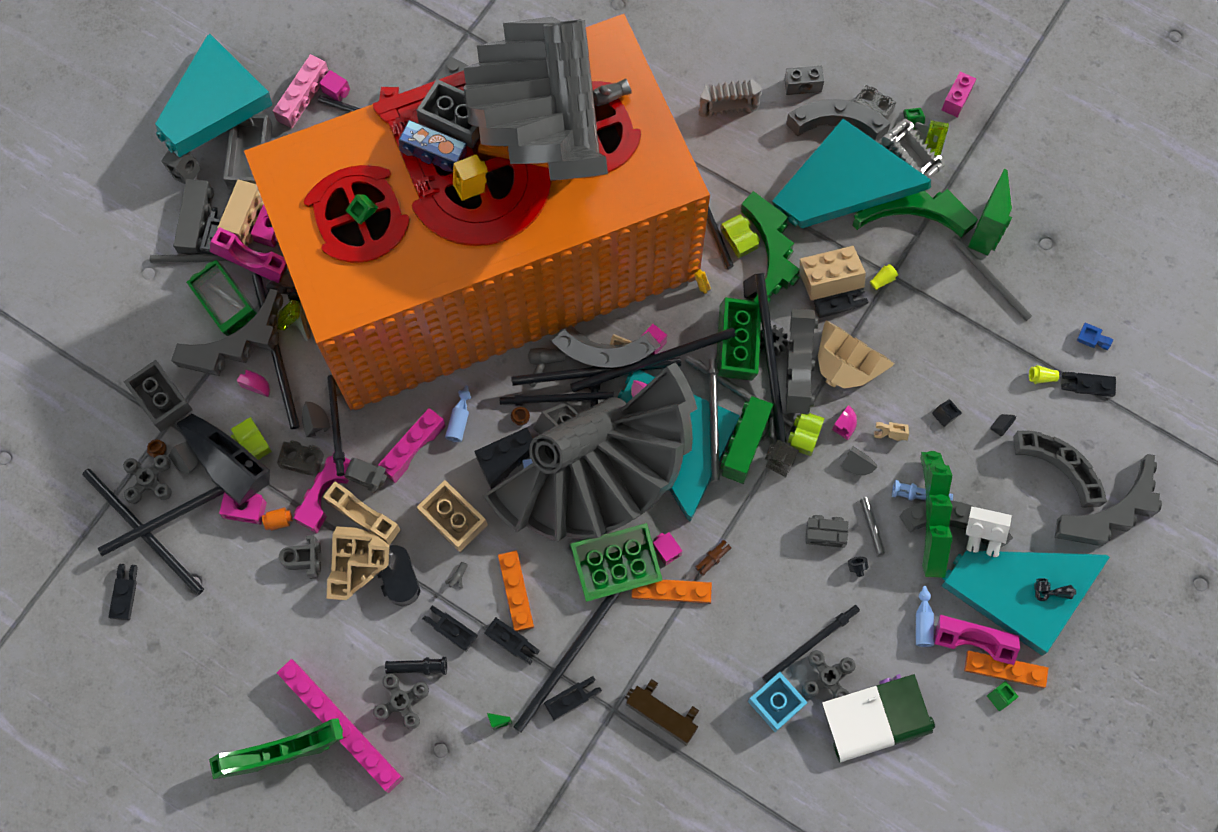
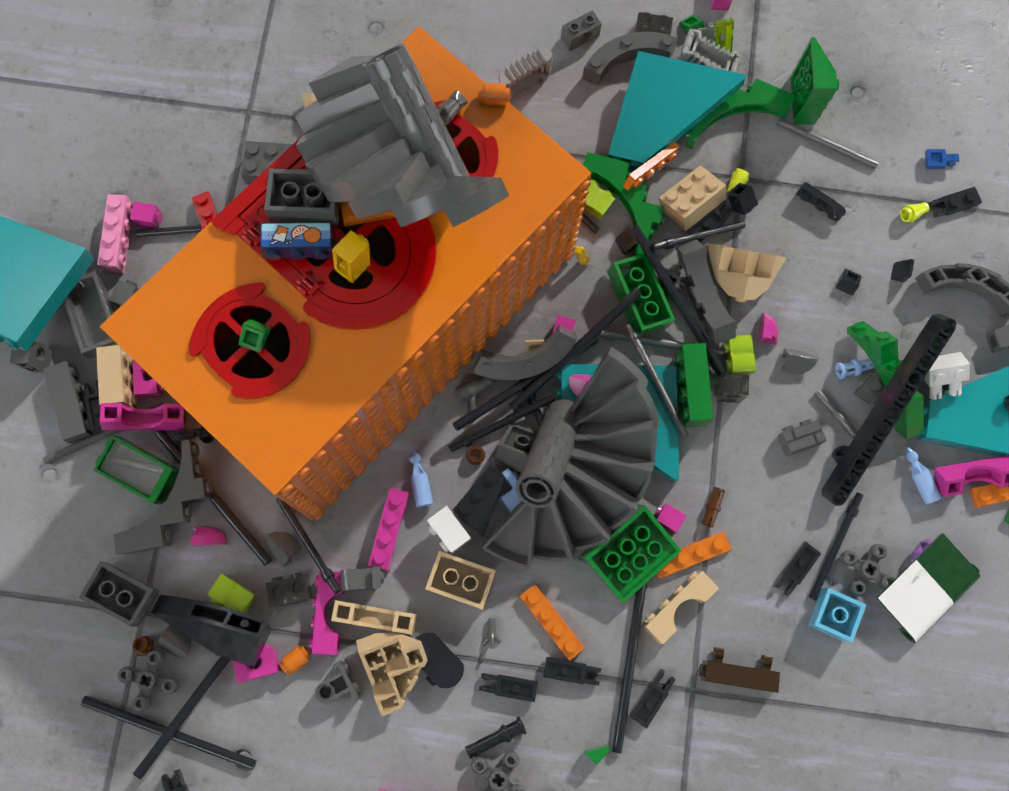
camera: 30 degrees left, 5 degrees up
clear neon green piece [277,300,310,341] -> none
tan plate [874,422,909,441] -> none
none -> white brick [427,506,471,554]
none -> orange brick [478,82,510,106]
none -> orange plate [623,142,680,191]
none -> tan arch [643,571,719,645]
none -> black bar [651,221,746,251]
none -> black brick [726,183,758,215]
none -> black hinge [774,541,822,597]
none -> black hinge [796,182,846,221]
none -> black beam [821,313,956,506]

